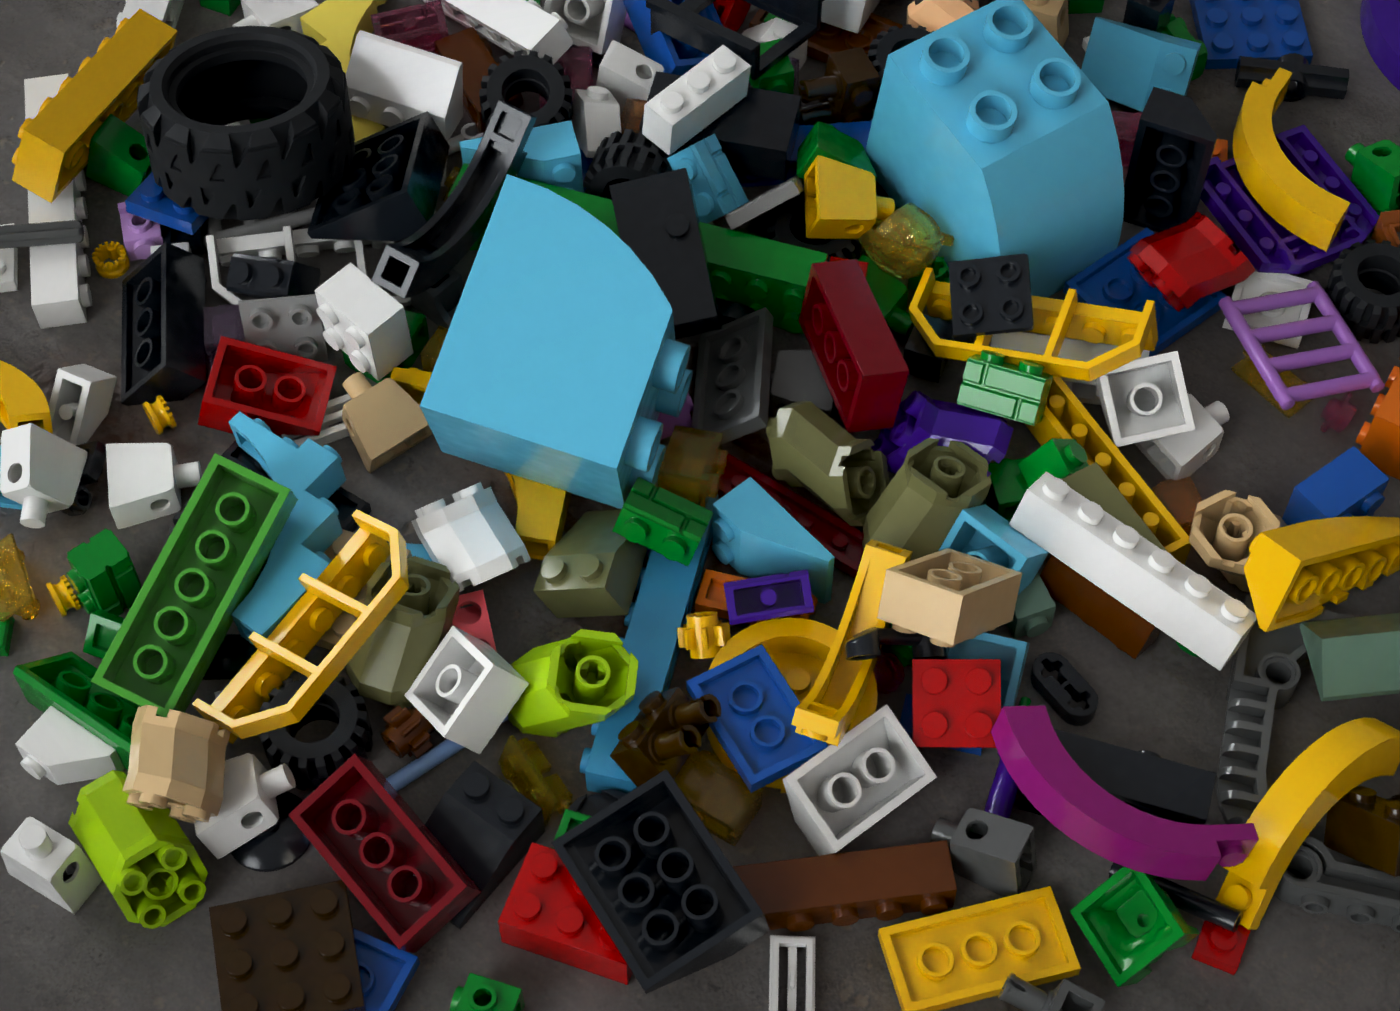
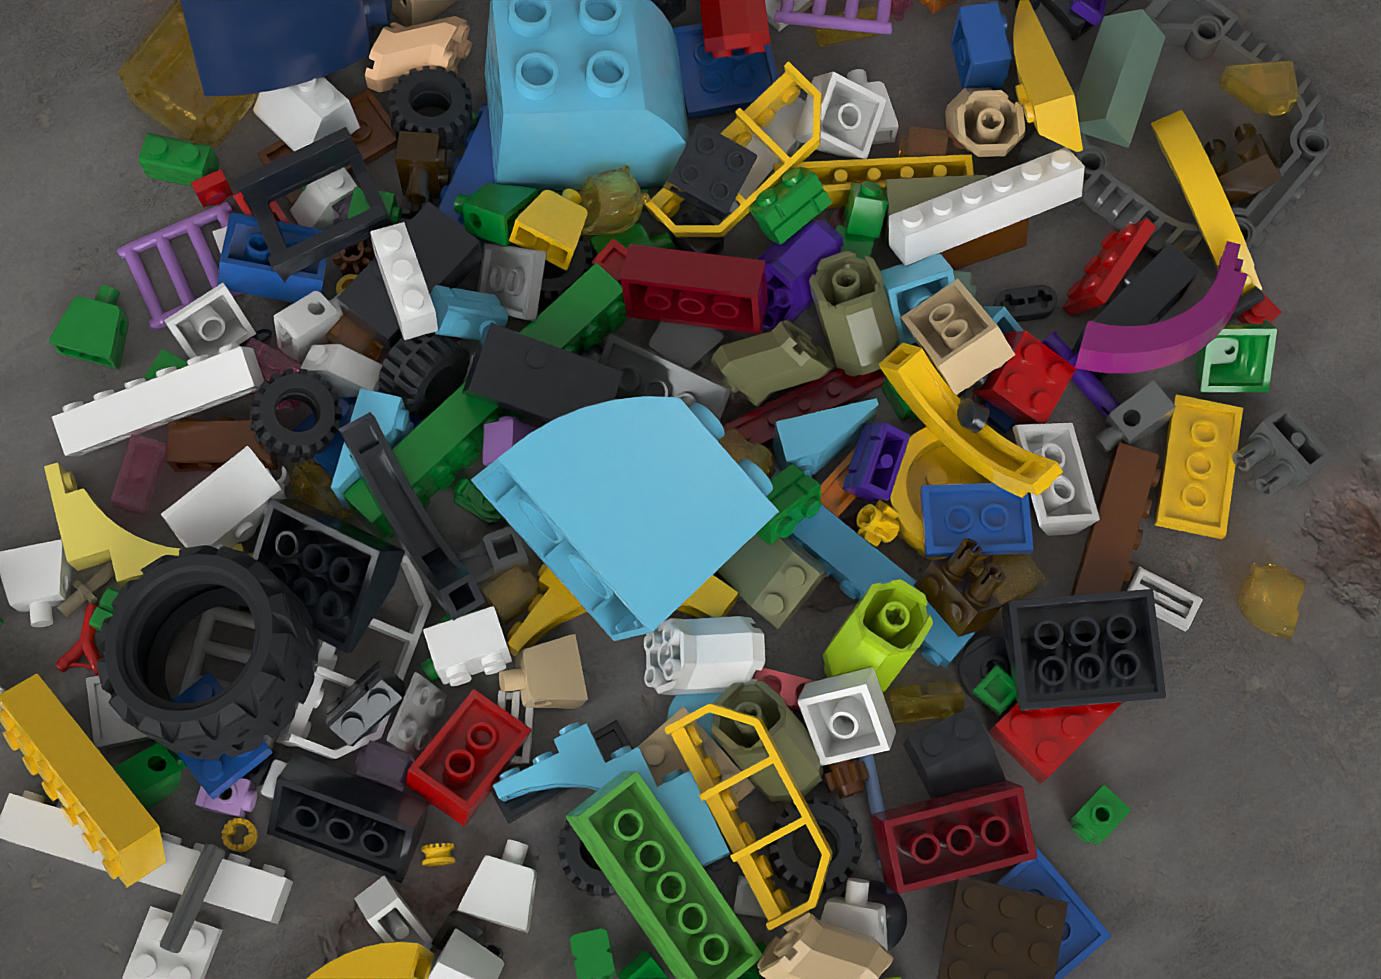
camera: 65 degrees left, 15 degrees up
none -> red plate [1062,218,1156,316]

